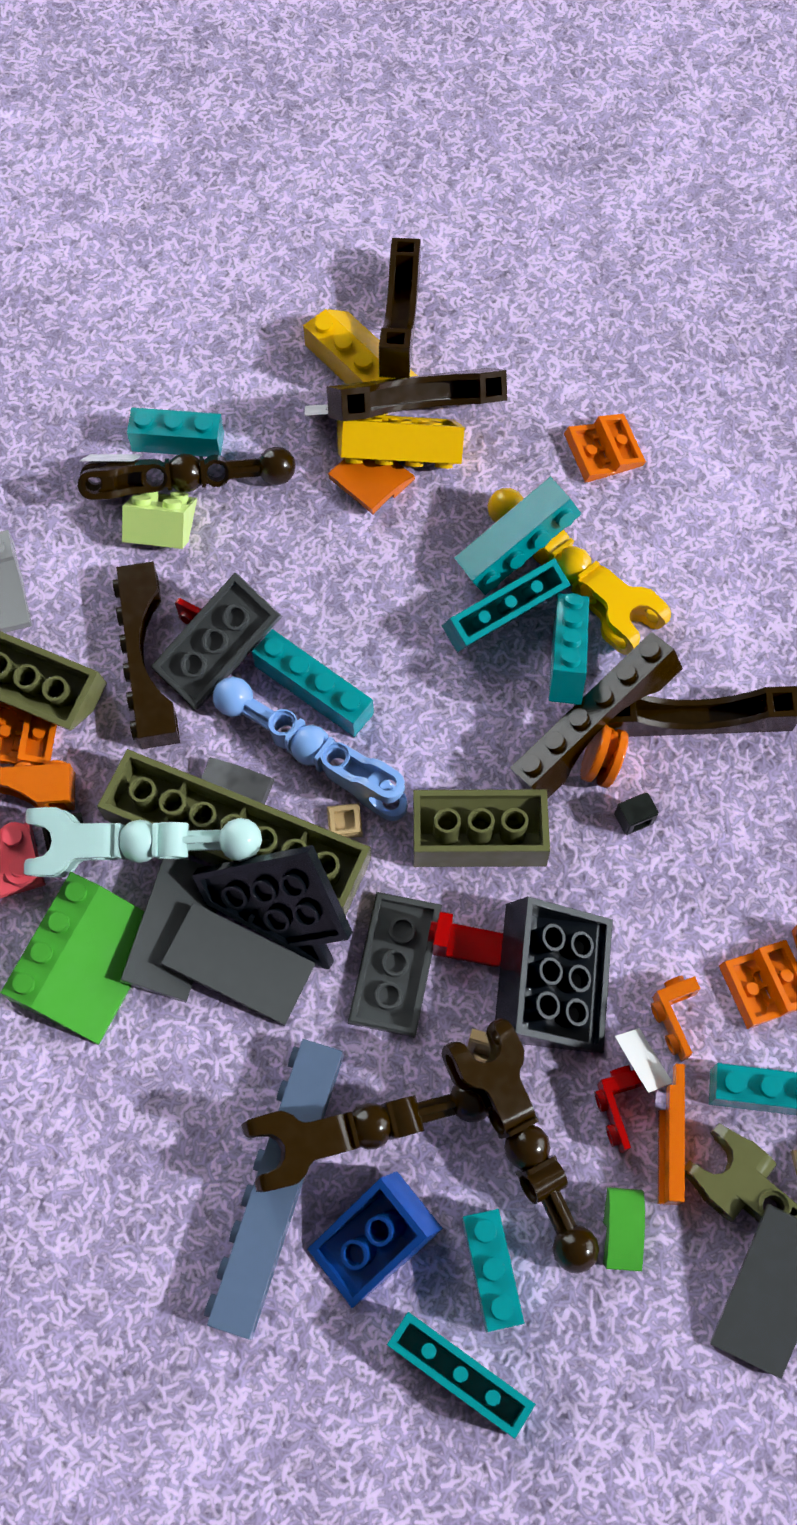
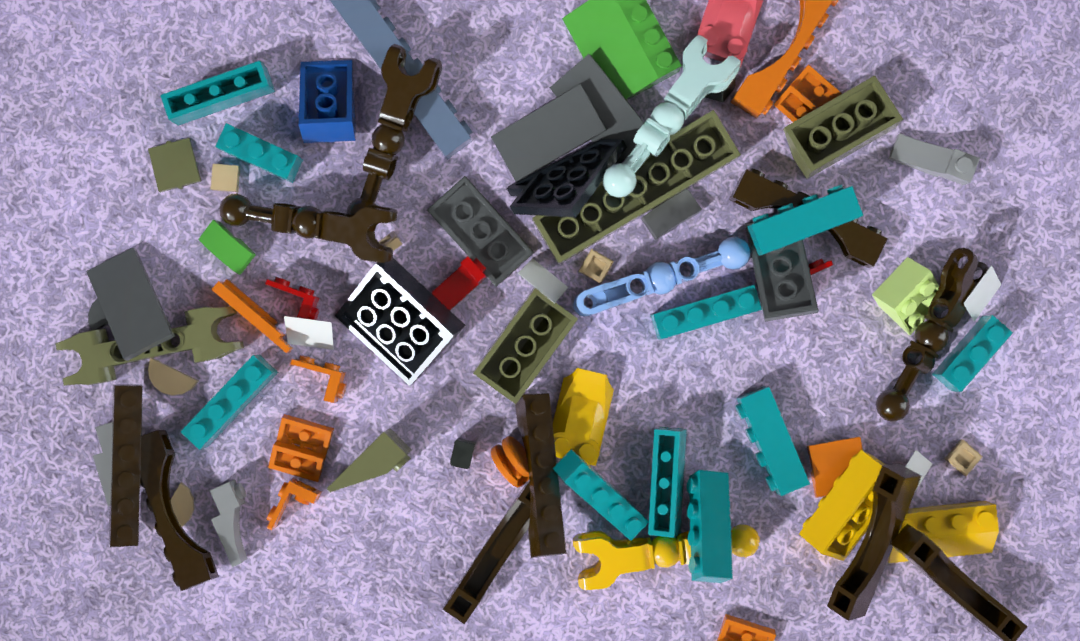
camera: 130 degrees right, 20 degrees up
none -> olive piece [148,138,202,193]
none -> tan tile [210,164,240,192]
none -> olive slope [326,428,412,492]
none -> white sticker [518,258,569,303]
none -> yellow slope [553,368,614,466]
none -> teal brick [735,386,810,496]
none -> teal brick [747,184,863,256]
none -> tan tile [944,439,983,476]

